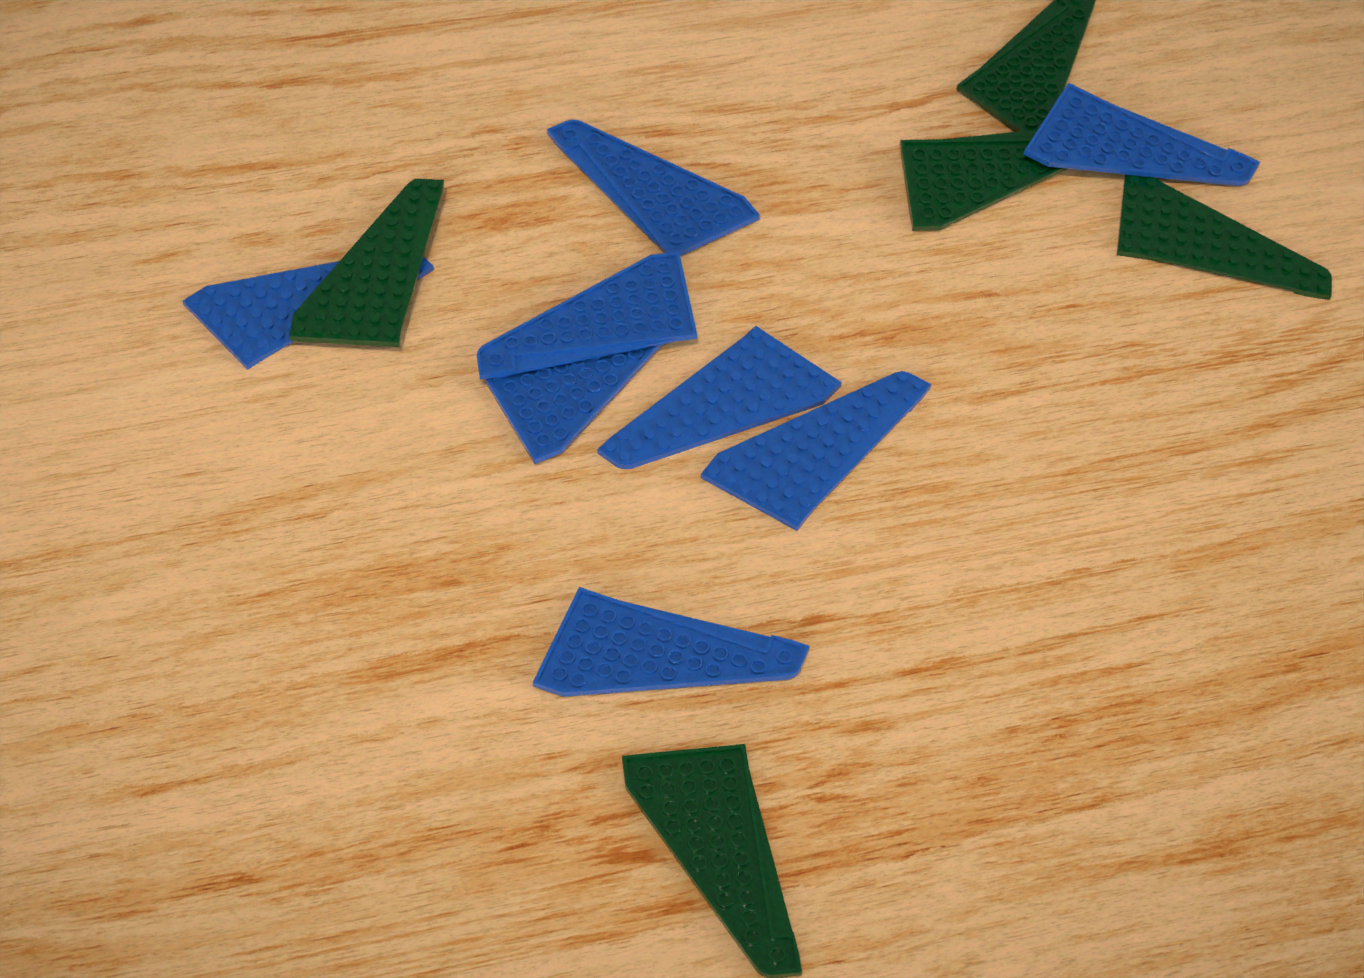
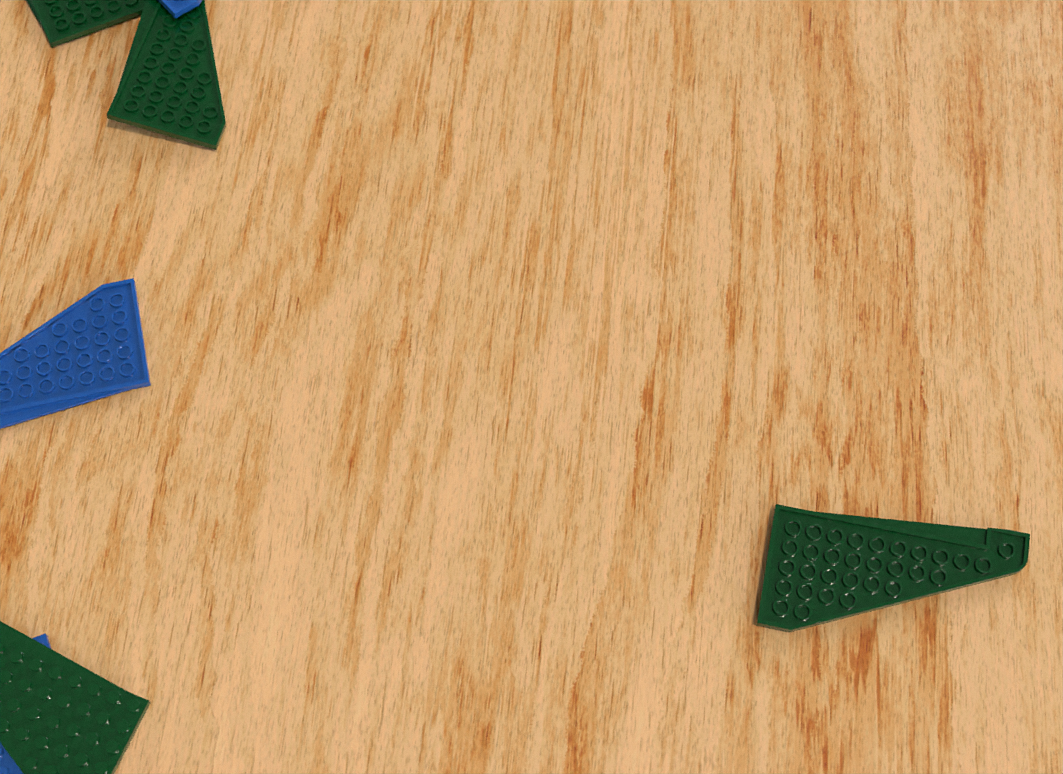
camera: 70 degrees left, 10 degrees up
blue wing [477,251,697,380] -> none
blue wing [486,344,663,464] -> none
blue wing [533,587,810,697] -> none
blue wing [597,326,842,469] -> none
blue wing [701,371,931,531] -> none

